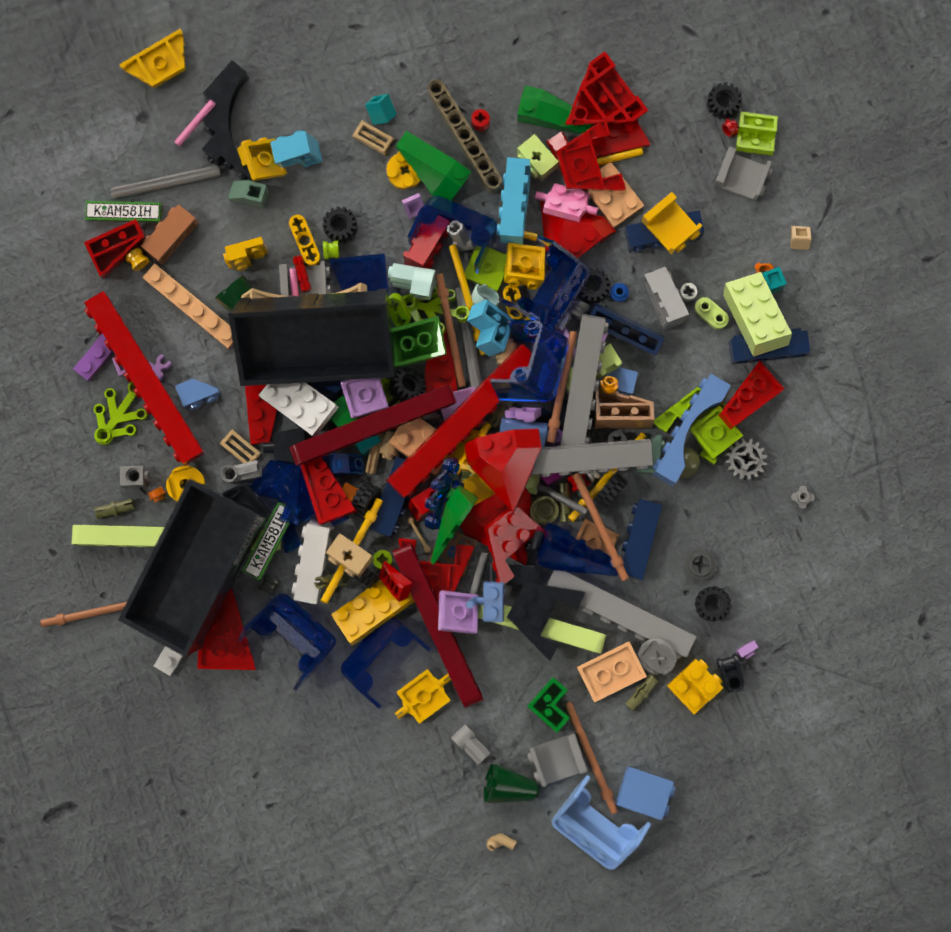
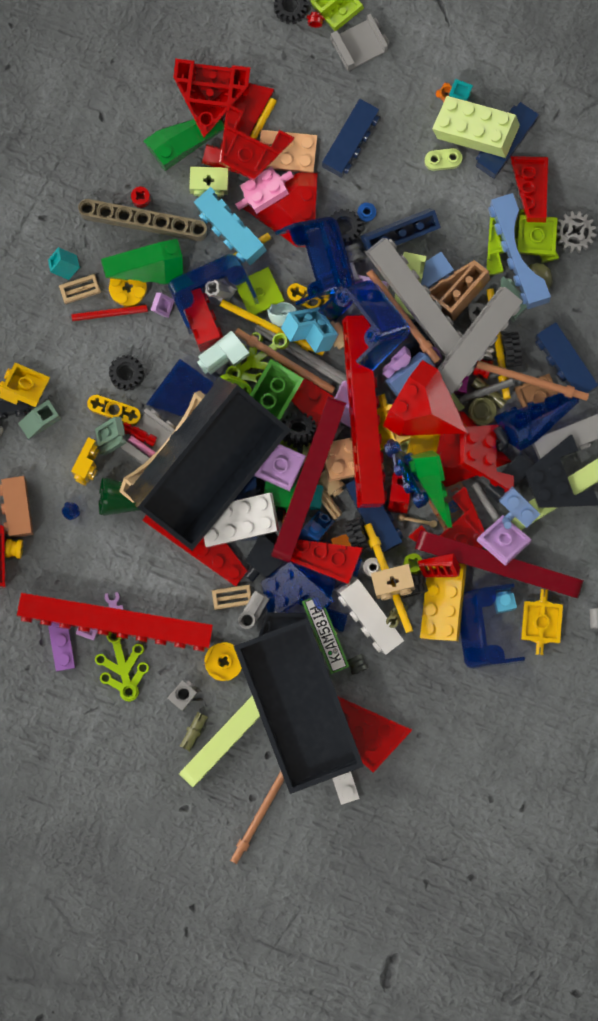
camera: 50 degrees left, 0 degrees up
light nougat plate [142,264,233,349] -> none
orange plate [148,486,166,502] -> none
medium blue slope [175,378,222,410] -> none
clear blue windscreen [238,593,336,691] -> none
medium azure brick [270,130,323,168] -> none
lime wheel [323,240,340,260] -> none
olive pin [487,392,519,430] -> none
yellow plate [504,242,545,290] -> none
light orange plate [600,375,618,394] -> none
yellow panel [642,192,702,255] -> none
light grey wedge [643,267,689,330] -> none
white bush [679,283,697,302] -> none
tan slope [790,226,812,250] -> none
none -> clear blue plate [62,502,80,520]
none -> red bar [71,305,148,322]
none -> sand green plate [95,417,126,455]
none -> white brick [363,558,382,579]
none -> medium azure brick [492,591,517,614]

